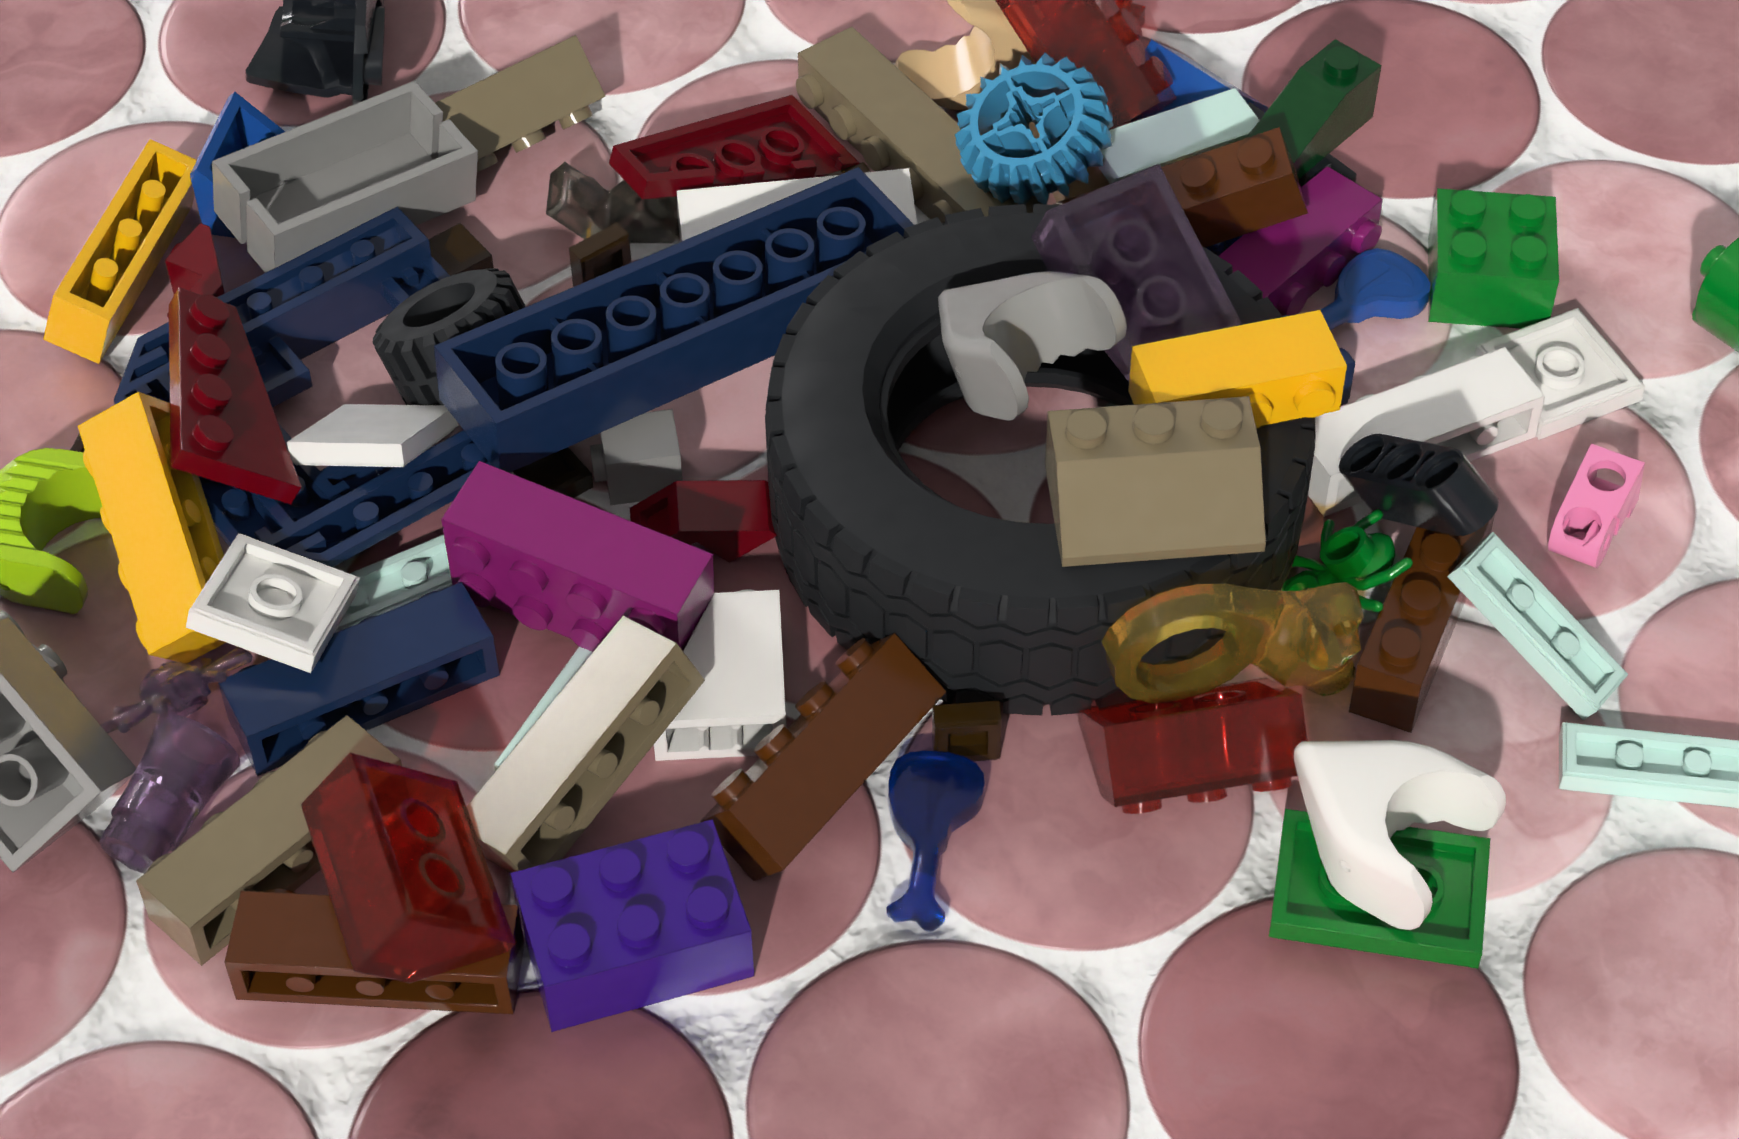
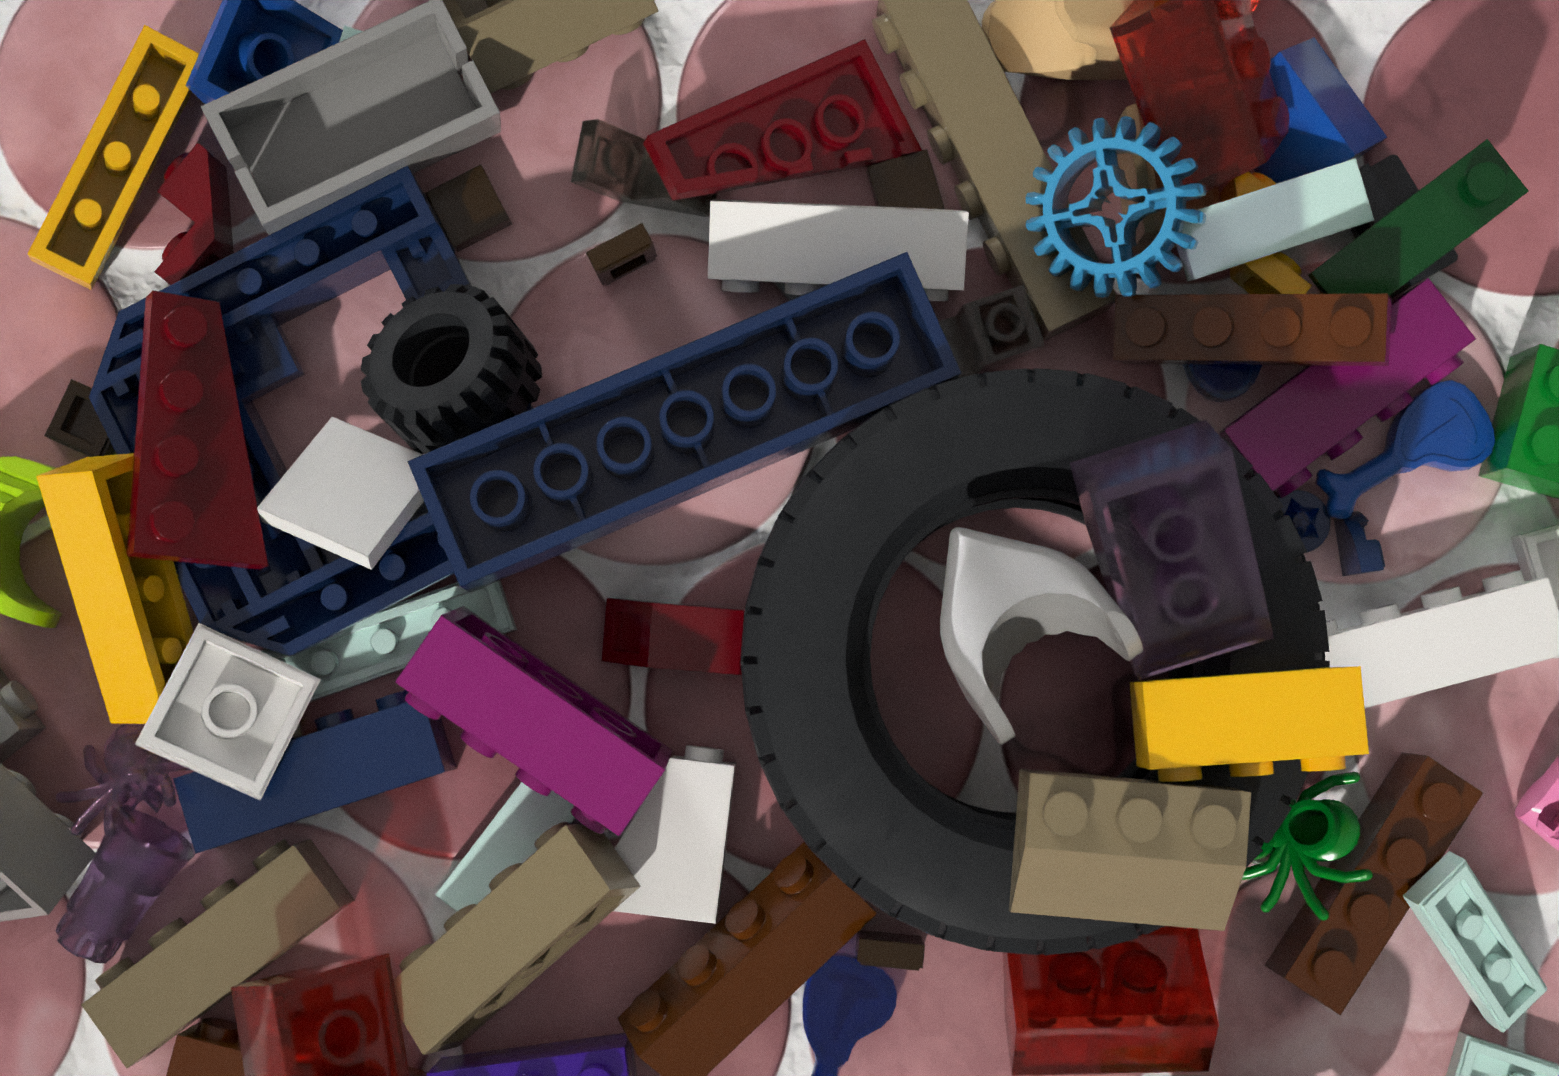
camera: 15 degrees right, 35 degrees up
light grey brick [590,409,683,506] -> none
clear yellow animal [1102,582,1364,703] -> none
black beam [1339,434,1499,536] -> none

